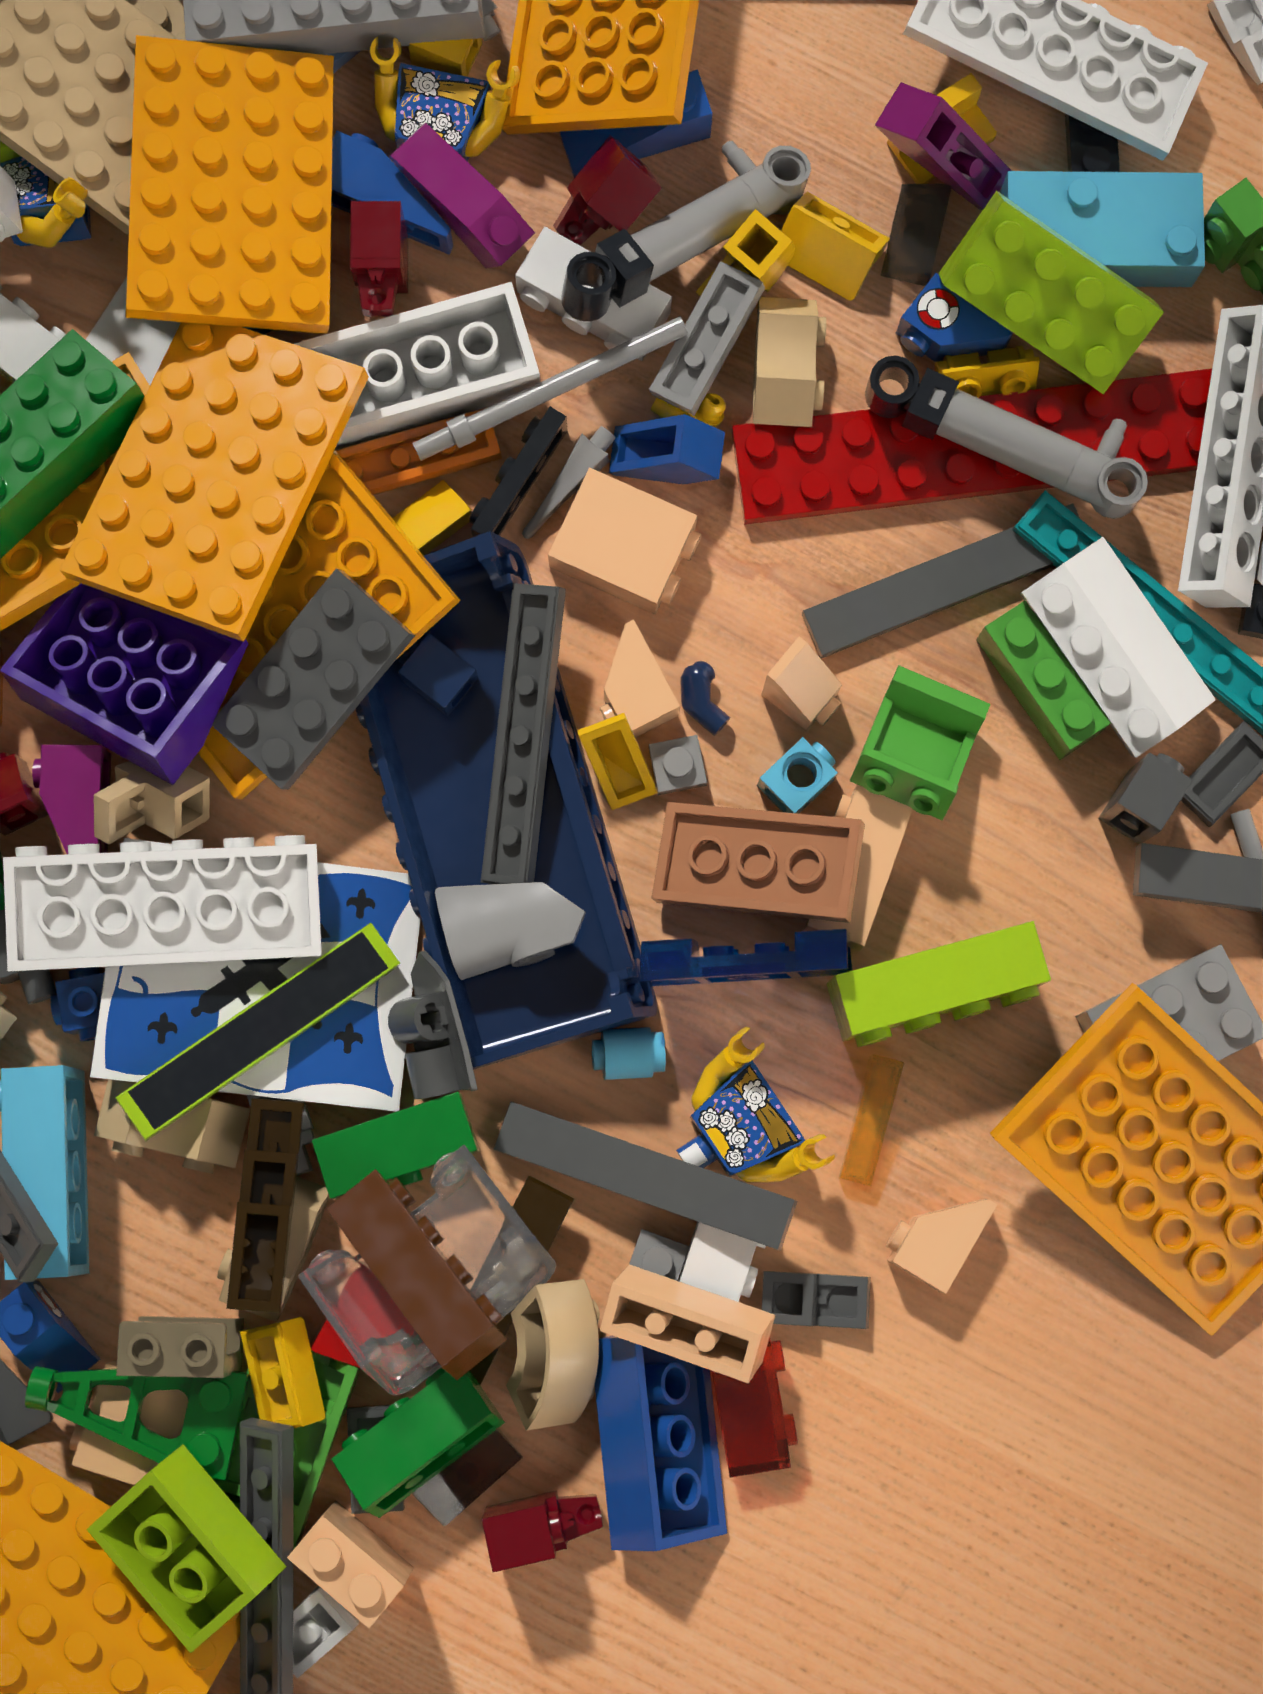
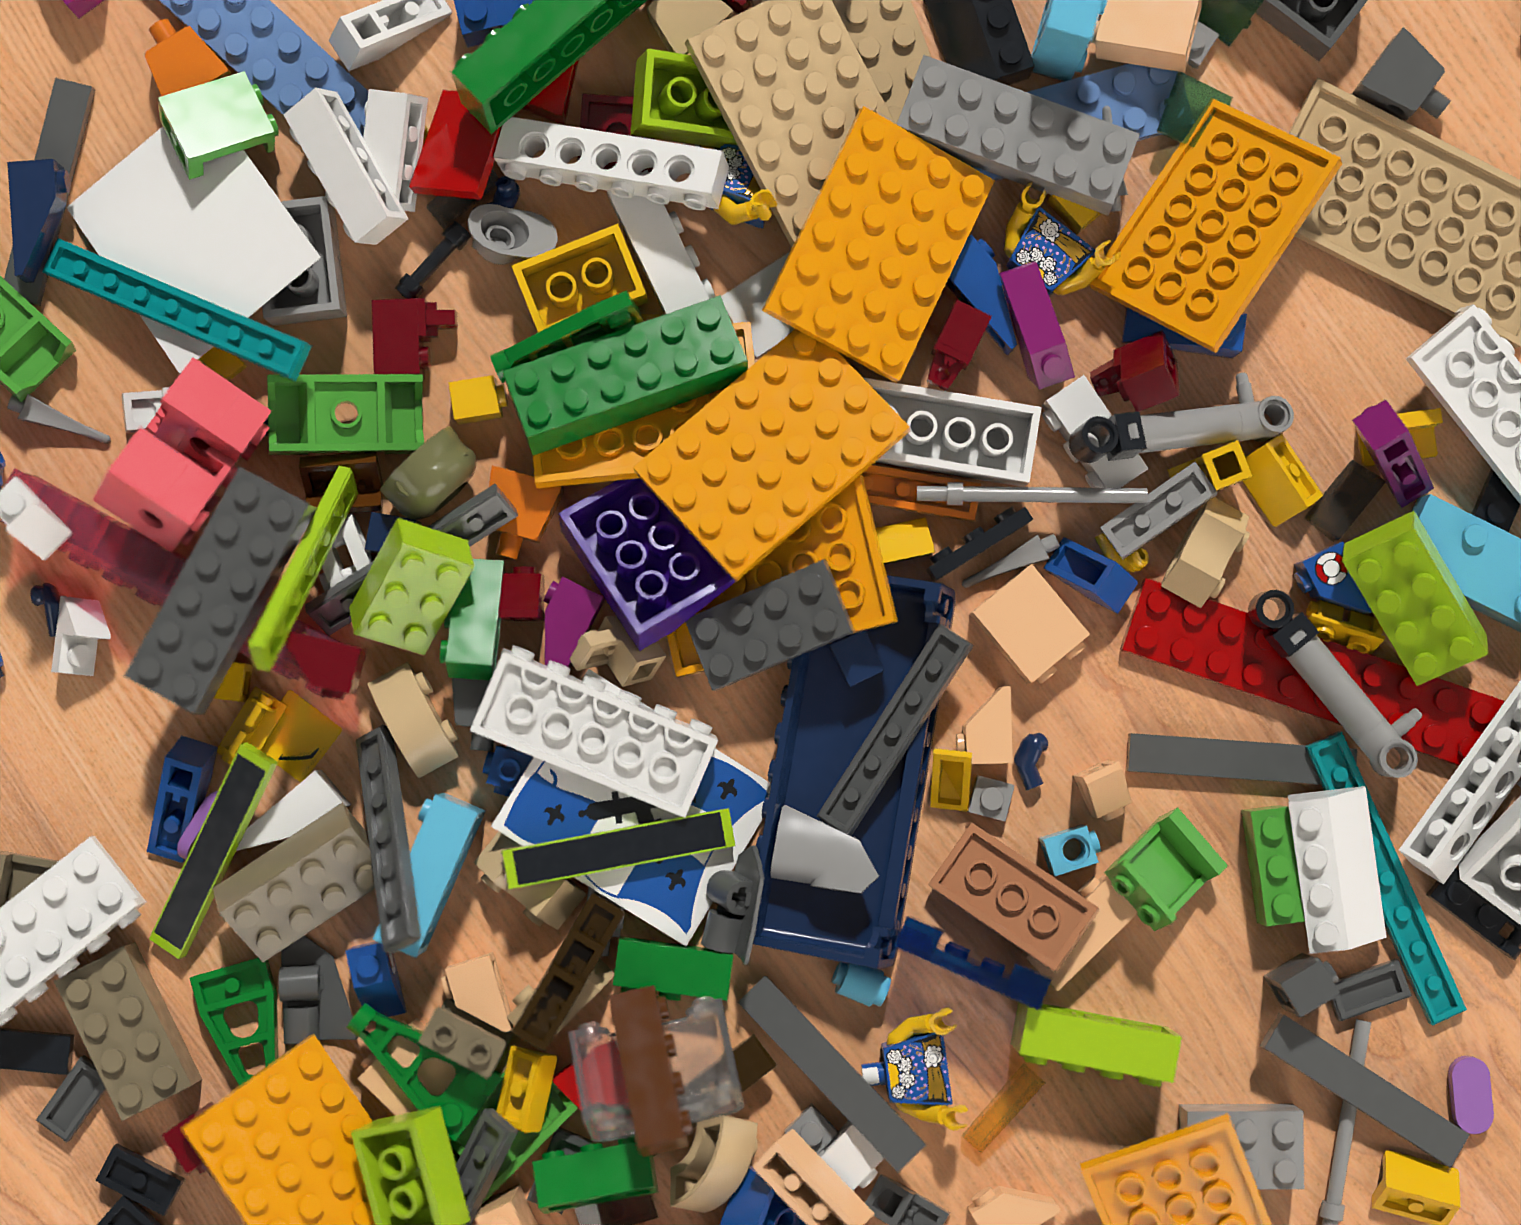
camera: 20 degrees right, 5 degrees up
none -> light nougat slope [442,952,514,1032]

